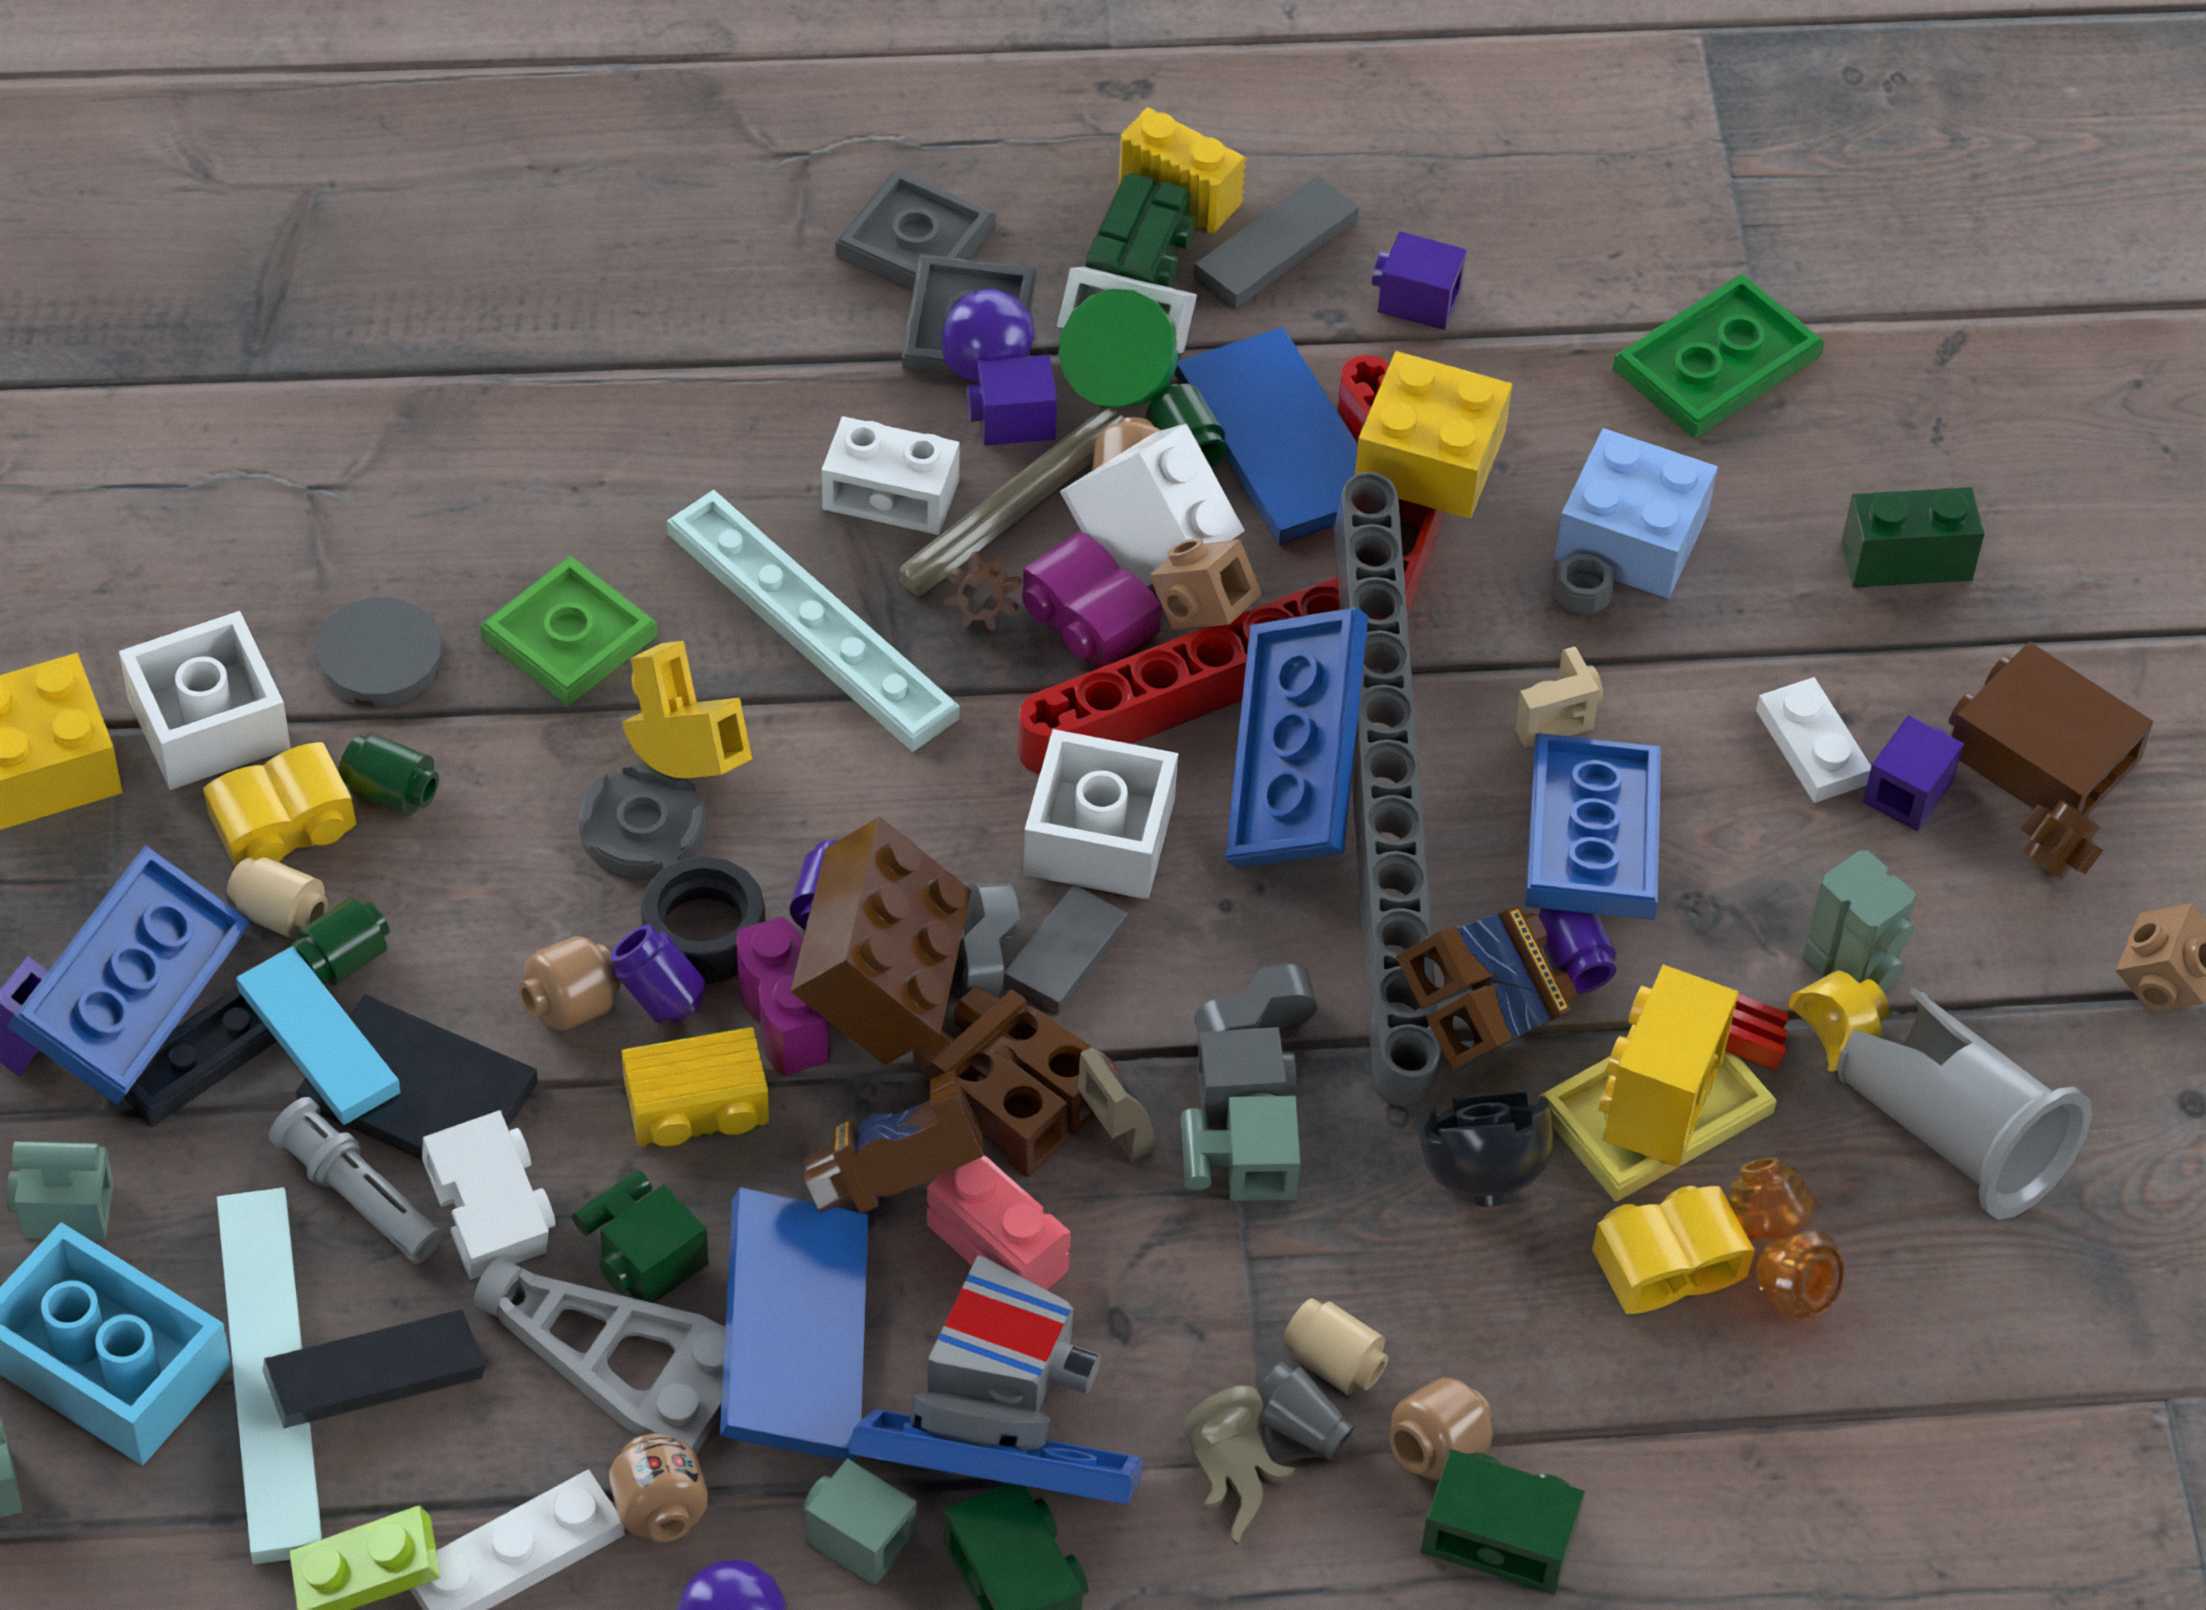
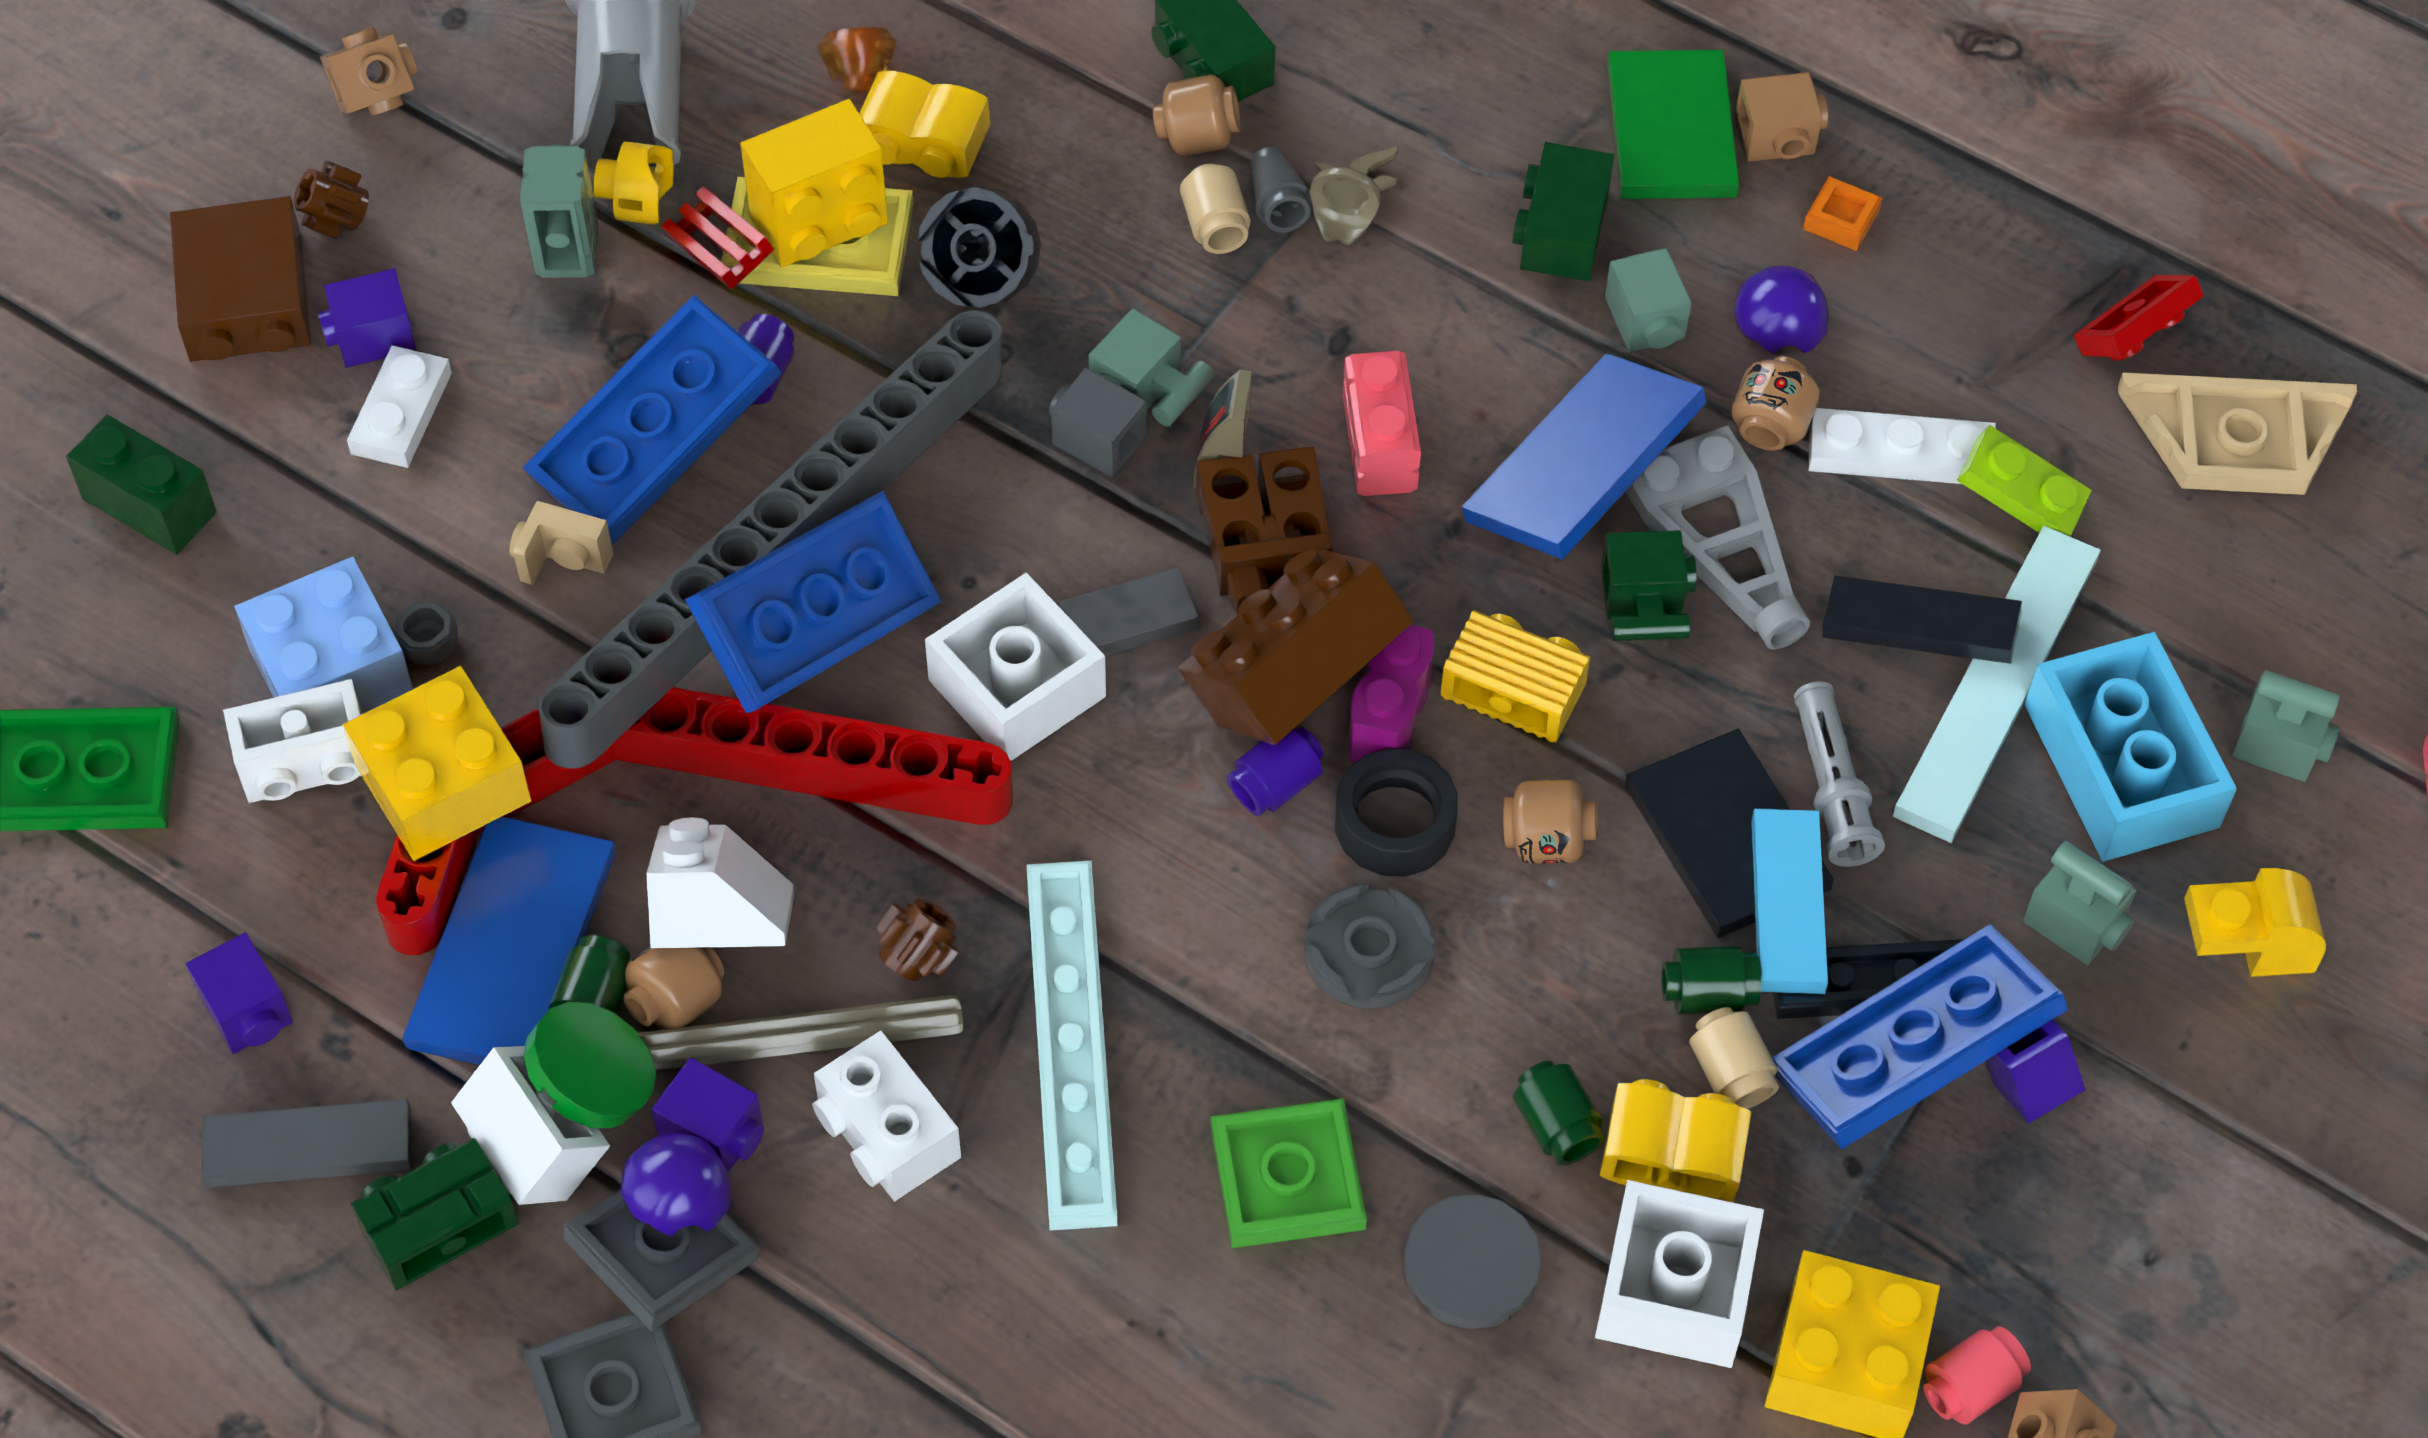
camera: 140 degrees left, 5 degrees up
white brick [422,1110,556,1280] -> none
dark purple brick [610,924,705,1023] -> none
yellow brick [622,641,752,778] -> none
reddish brown hips [803,1069,984,1214] -> none
blue tile [849,1409,1144,1504] -> none
dark grey tile [909,1392,1051,1450] -> none
torso [928,1255,1101,1412] -> none
dark grey piece [950,882,1021,1000] -> none
magenta brick [1022,531,1161,668] -> none
yellow brick [1119,107,1247,234] -> none
medium nougat brick [1149,538,1262,630] -> none
dark grey piece [1194,964,1318,1037] -> none
reddish brown hips [1396,905,1577,1070] -> none
clear orange cone [1729,1157,1818,1240] -> none
none -> white brick [223,679,362,803]

